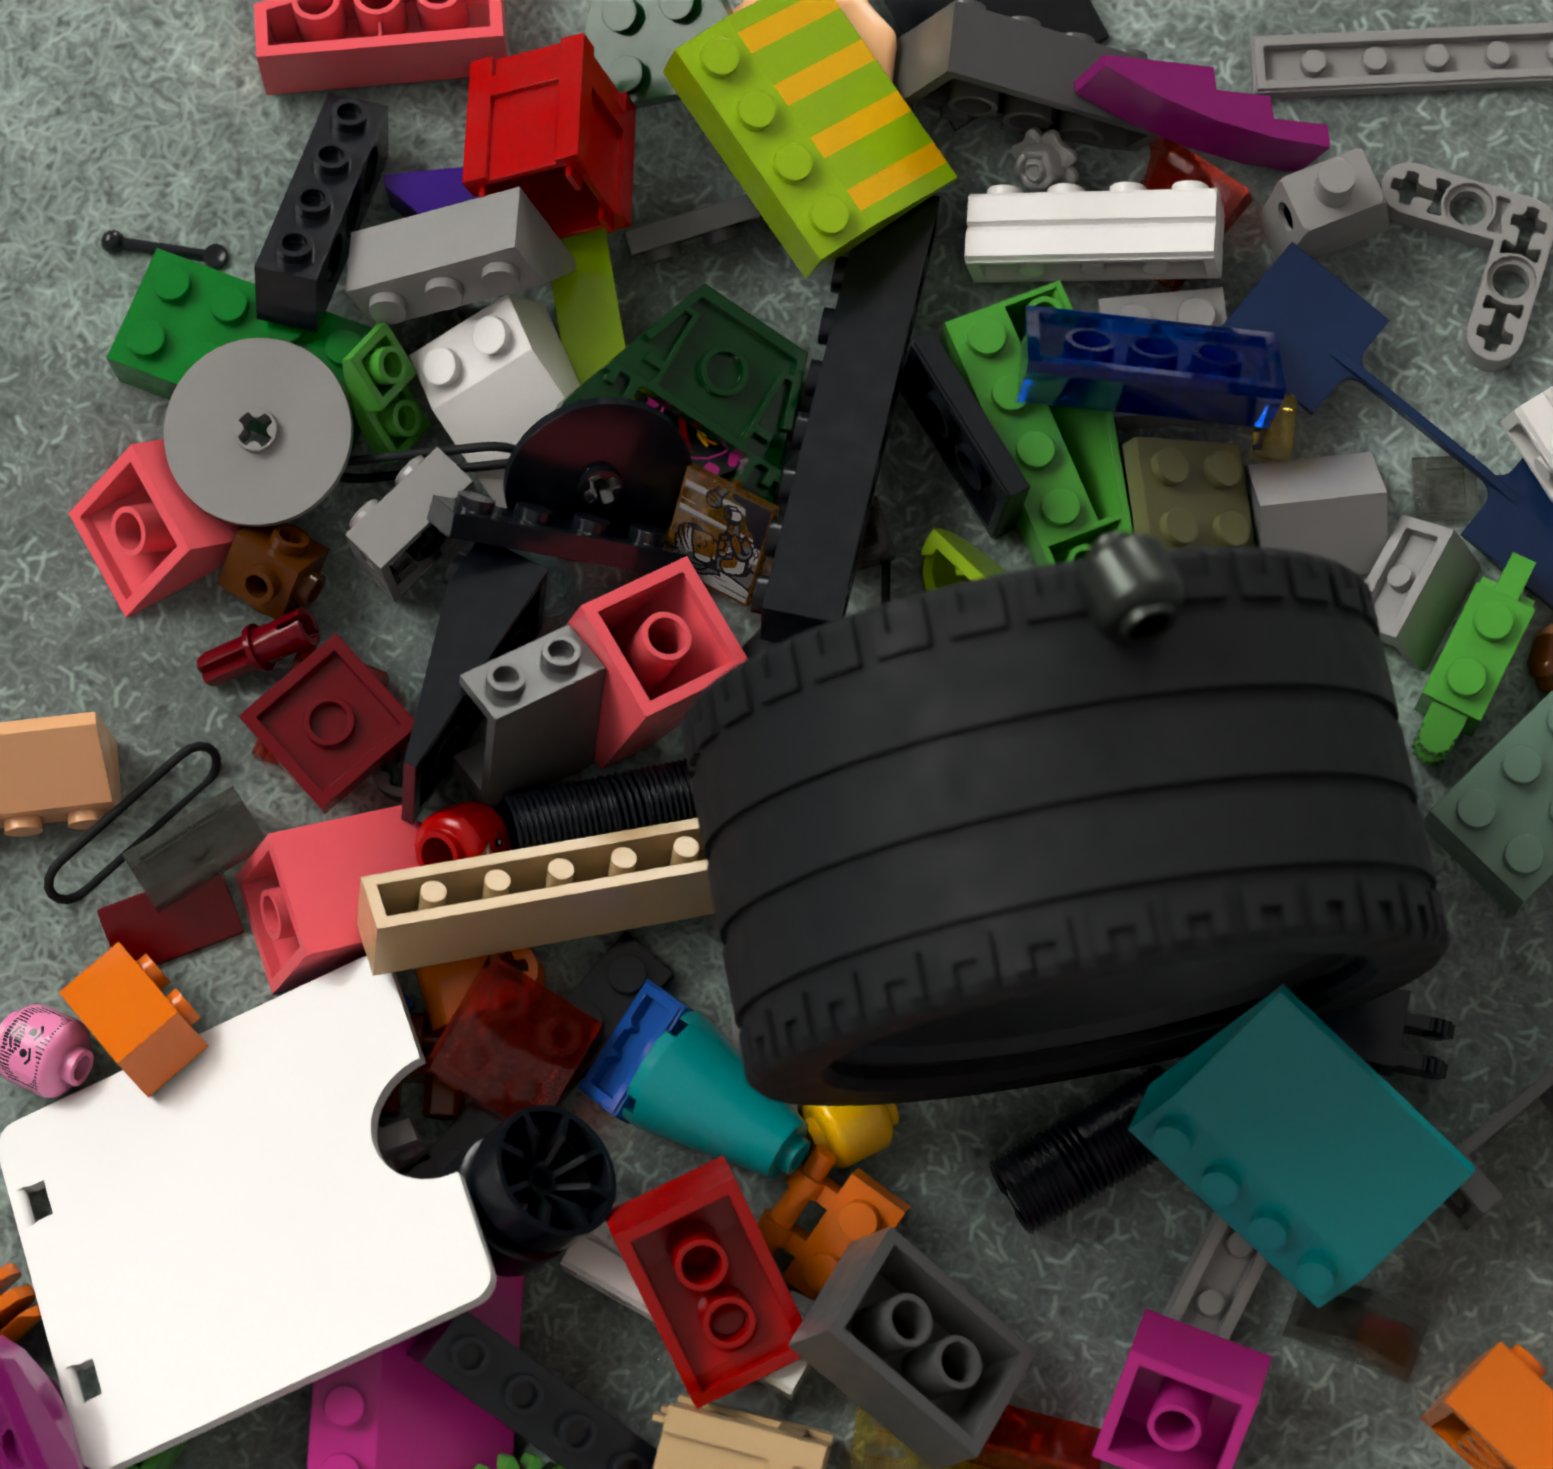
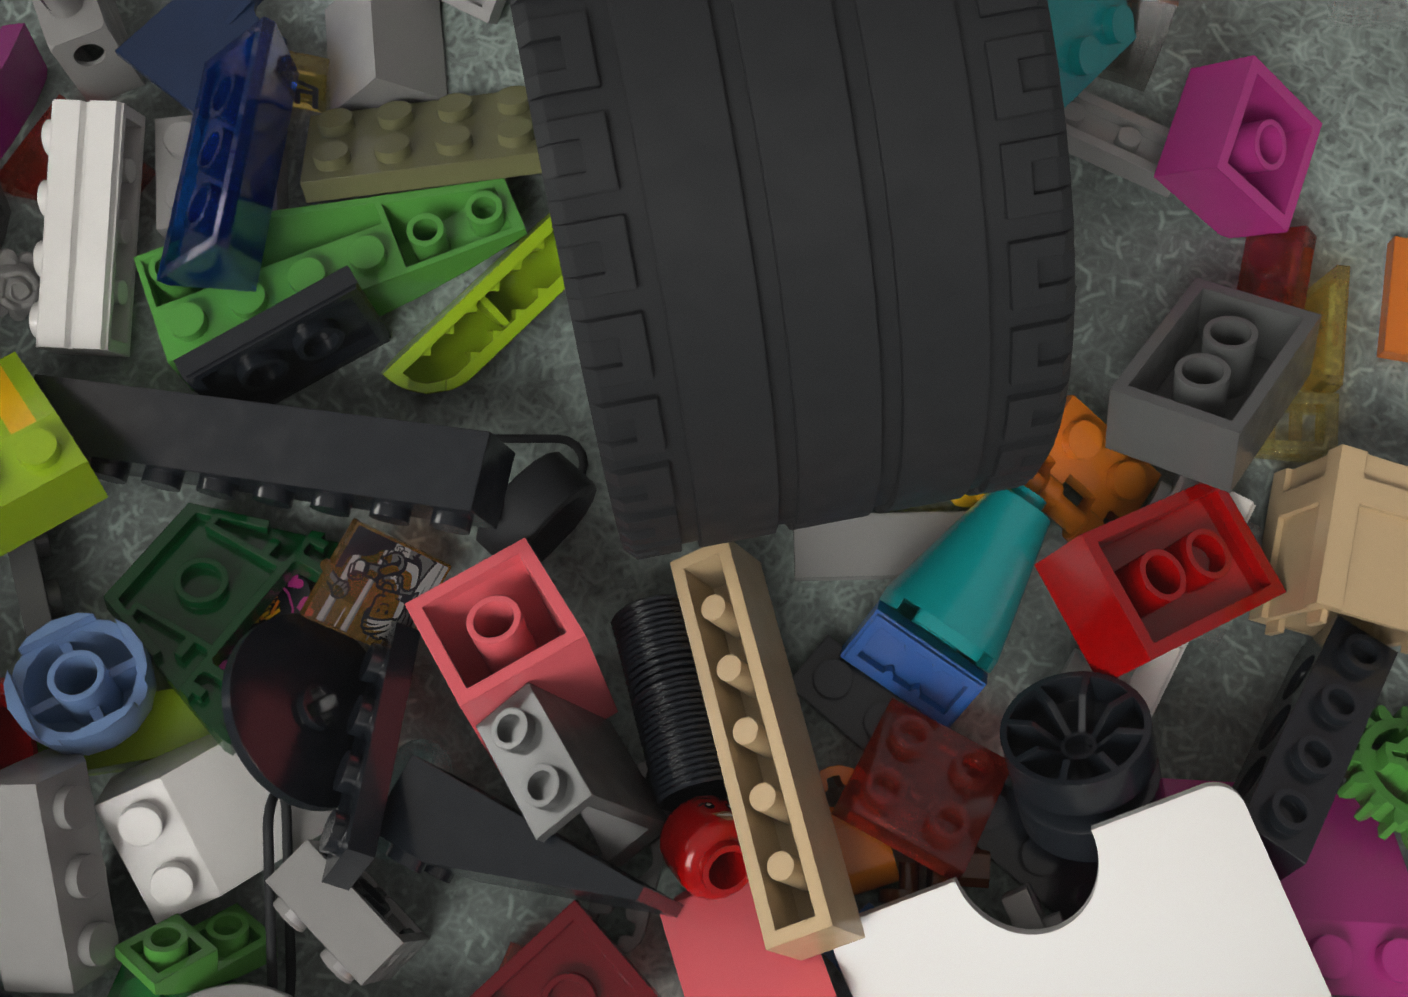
camera: 90 degrees left, 0 degrees up
none -> medium blue cylinder [3,613,157,756]

